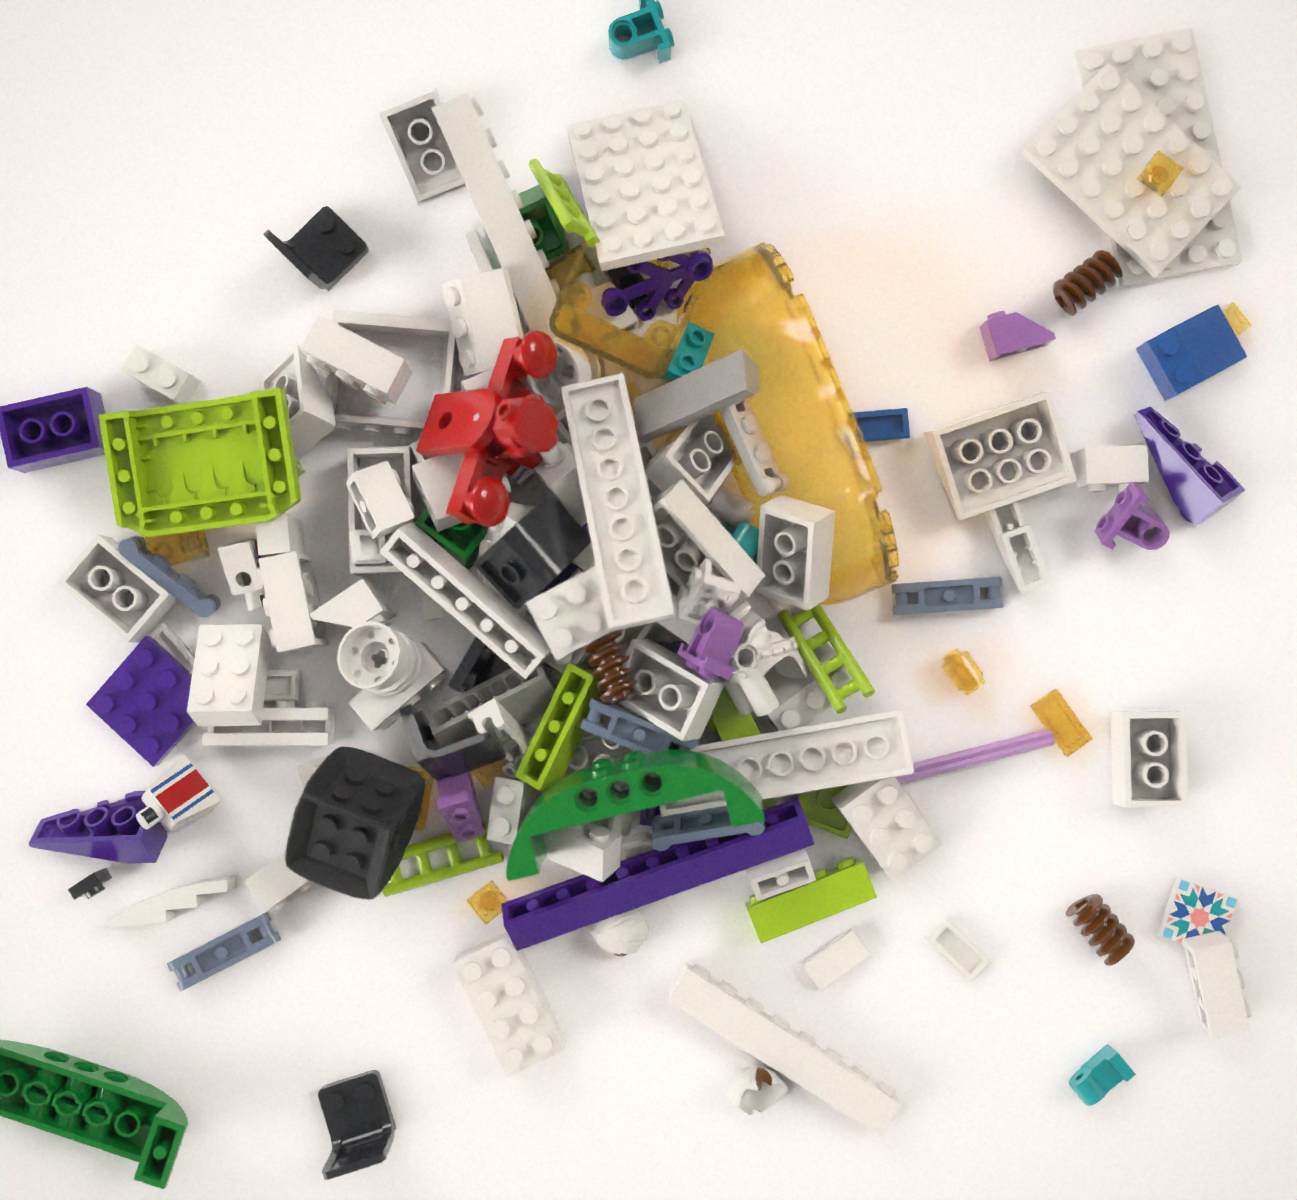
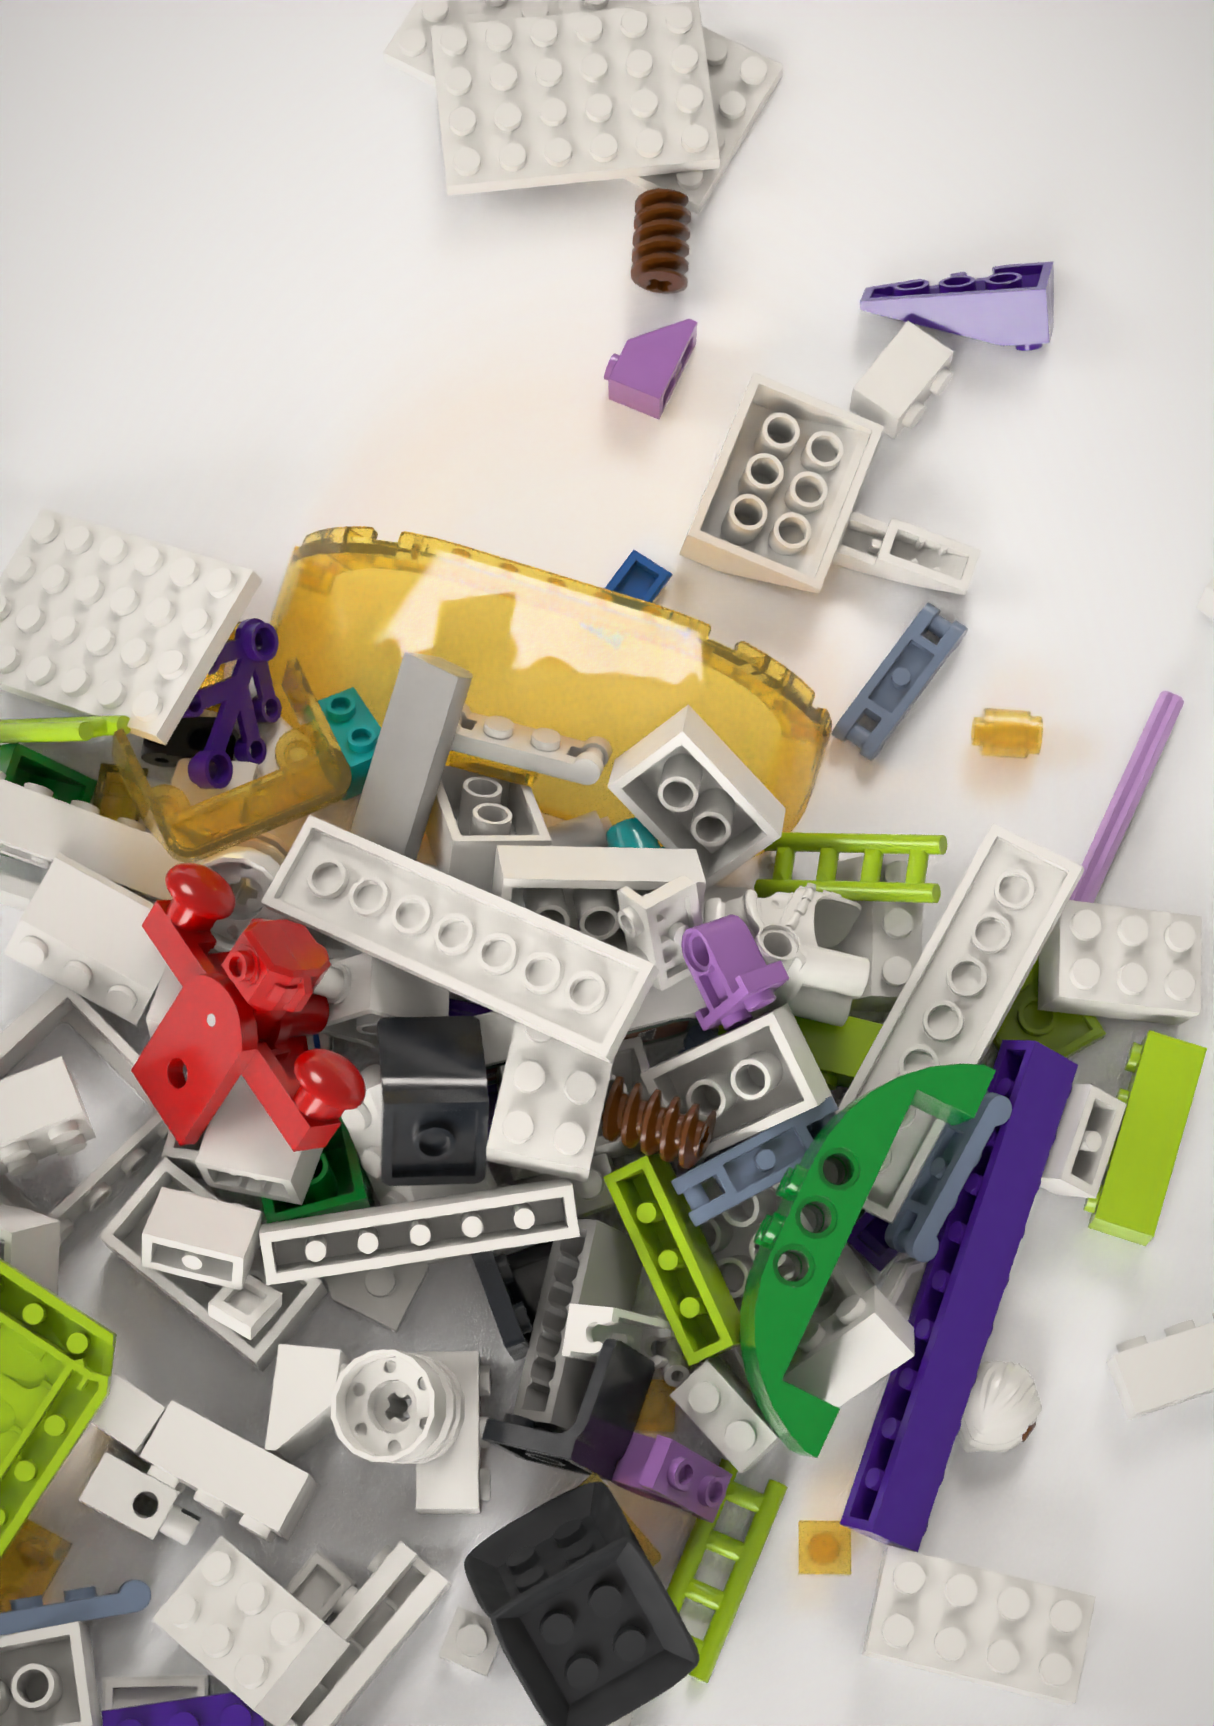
camera: 45 degrees left, 15 degrees down
clear yellow tile [1030,688,1093,757] -> none
medium lavender pin [1094,482,1170,550] -> none
blue slope [1135,304,1248,401] -> none
clear yellow plate [1137,150,1184,197] -> none
clear yellow tile [1223,302,1252,337] -> none

